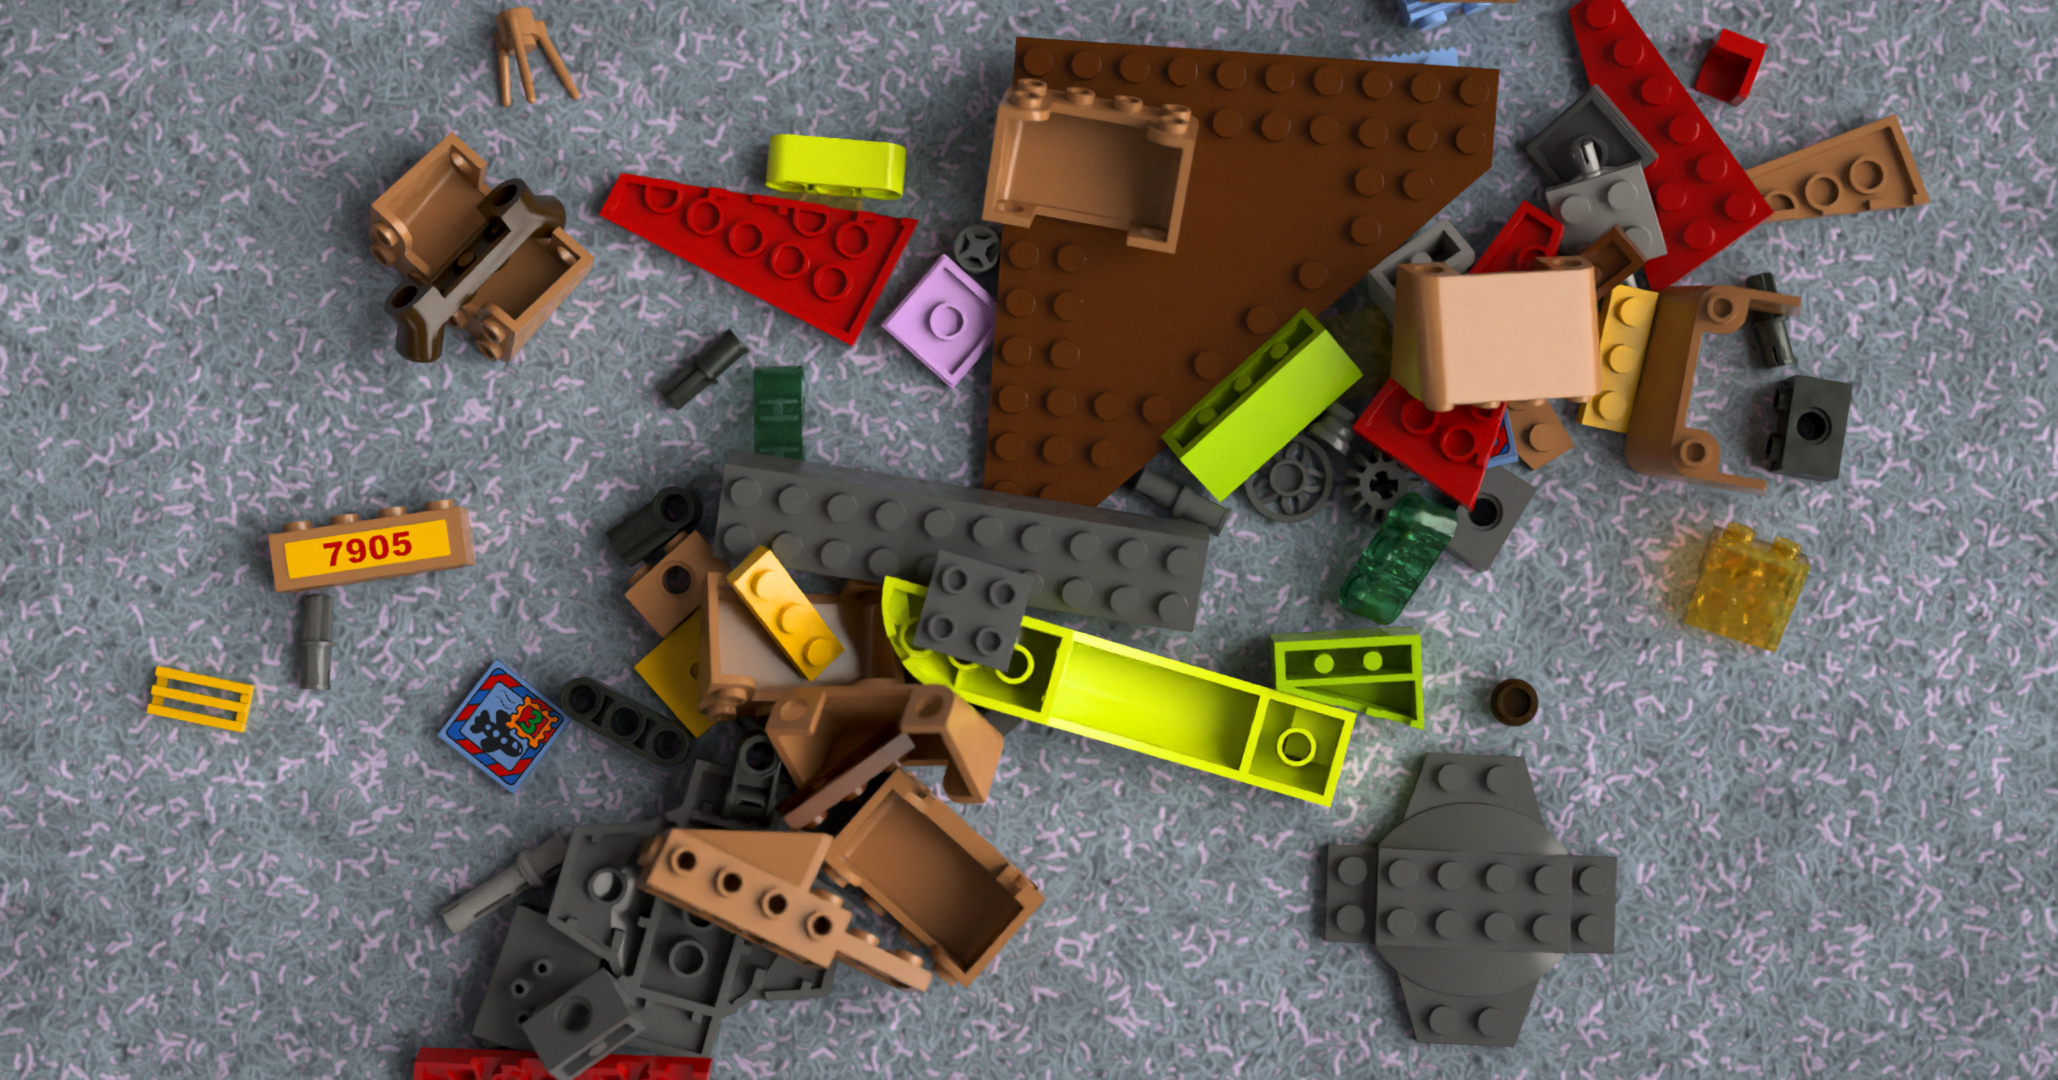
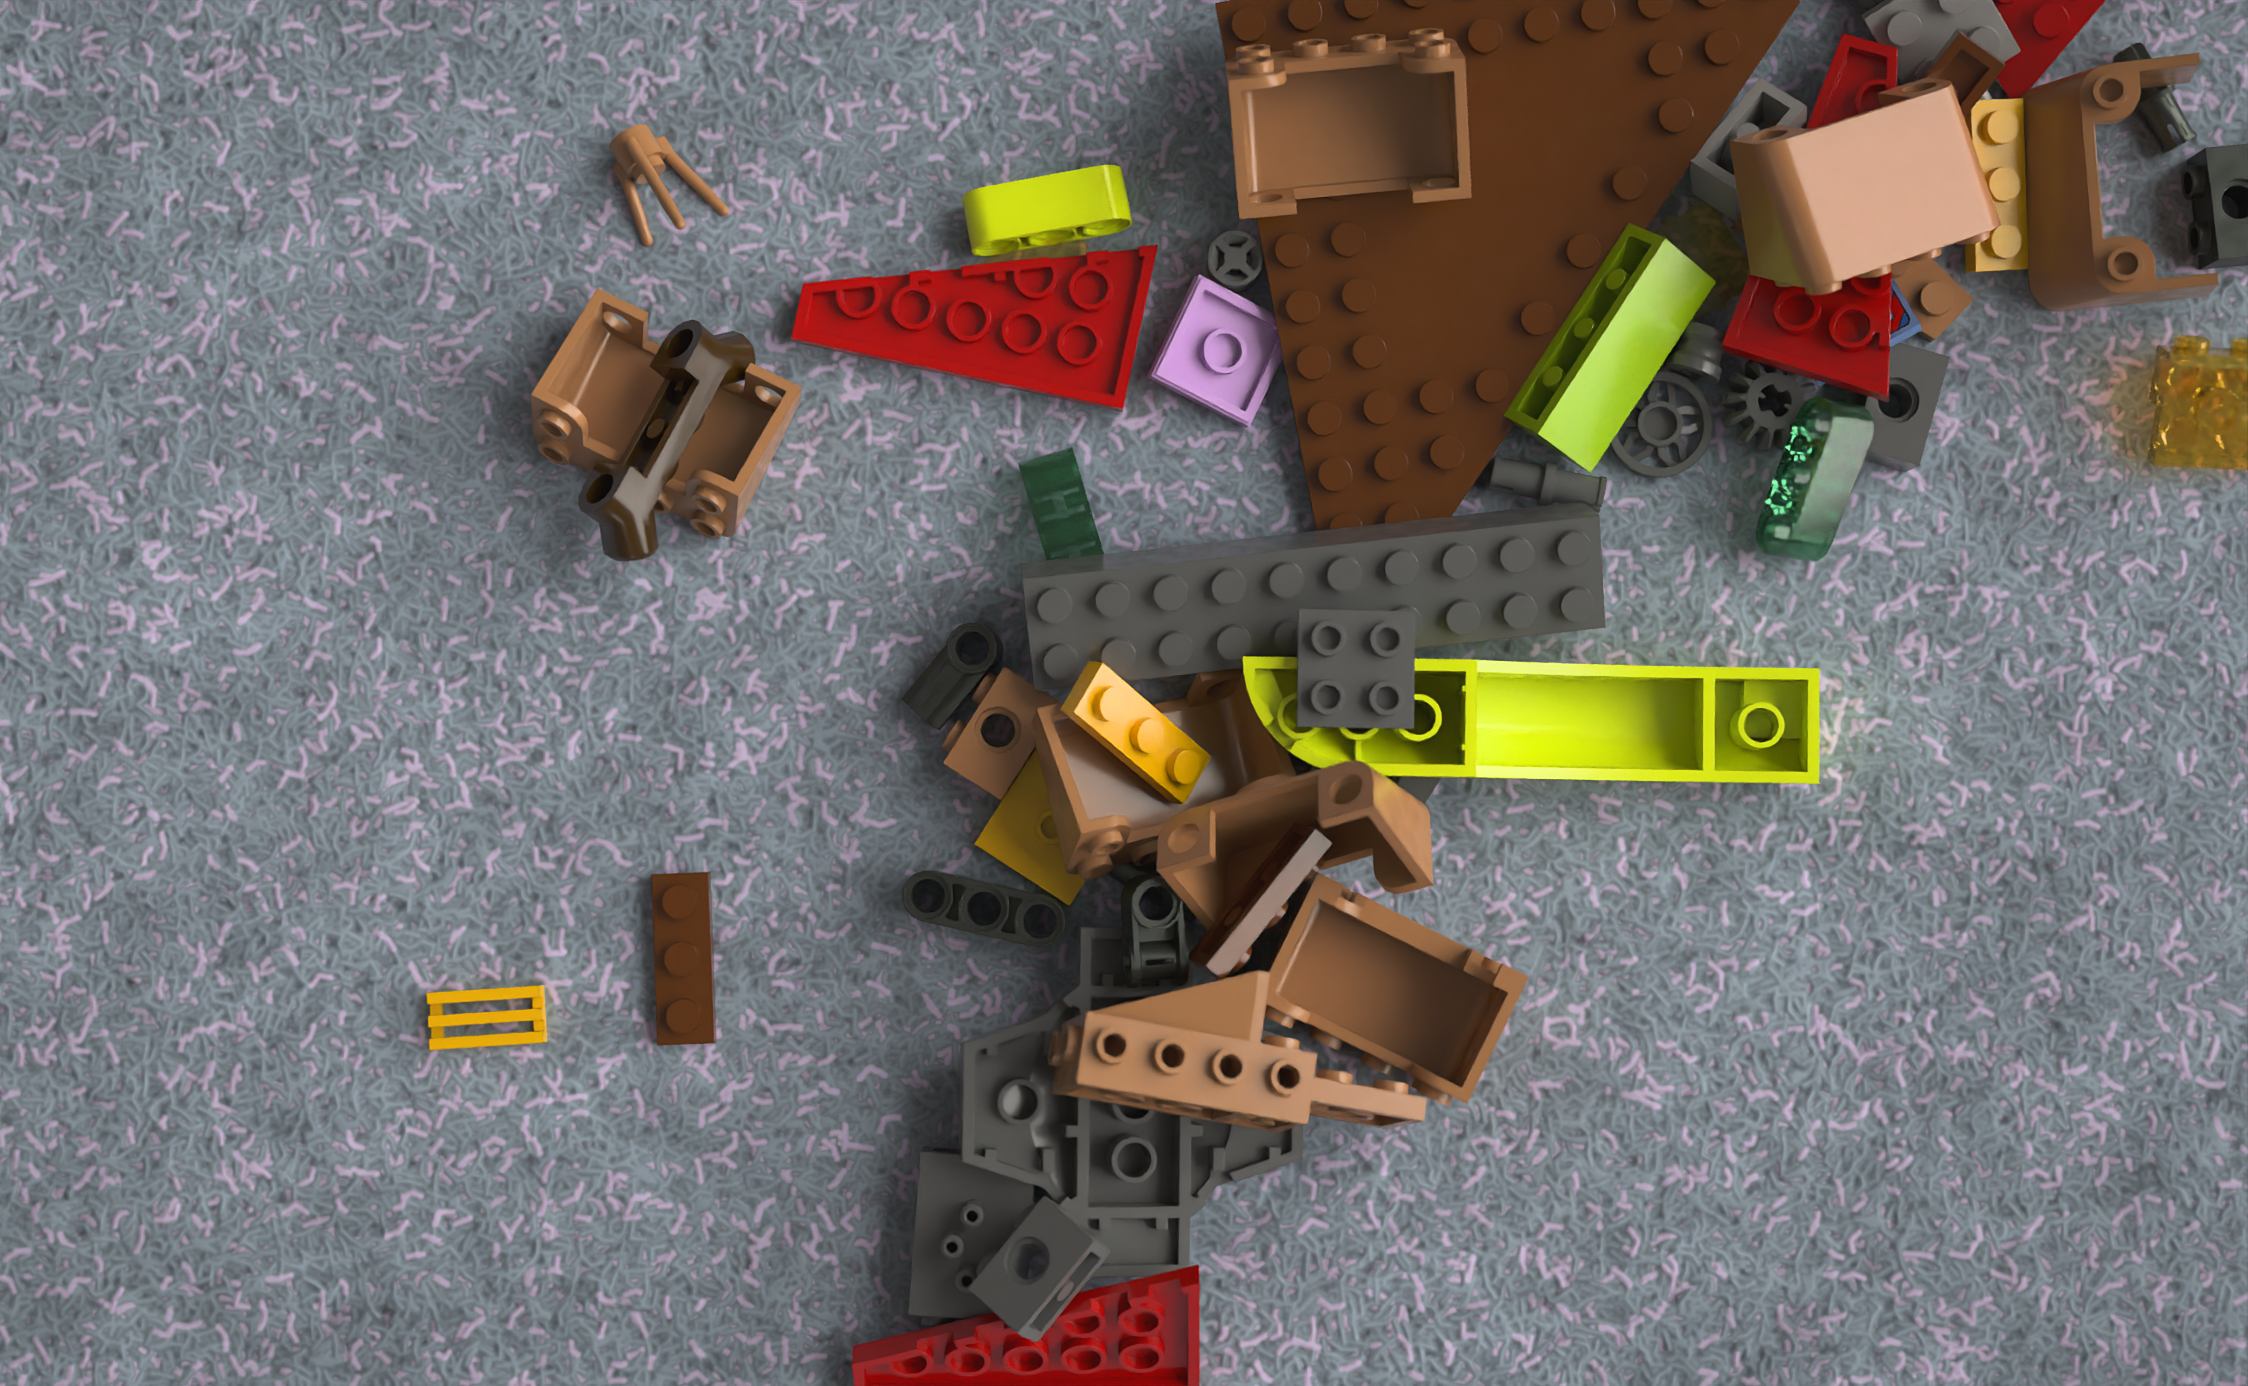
camera: 20 degrees left, 0 degrees up
brick [268,500,476,593] -> none
dark grey axle [297,594,337,690] -> none
tile [437,659,573,794] -> none
light grey pin [441,827,570,935] -> none
pearl dark grey axle [661,329,749,410] -> none
lime wedge [1269,626,1424,730] -> none
dark grey plate [1323,752,1617,1047] -> none
dark brown plate [1490,679,1539,726] -> none
none -> reddish brown plate [651,872,717,1046]

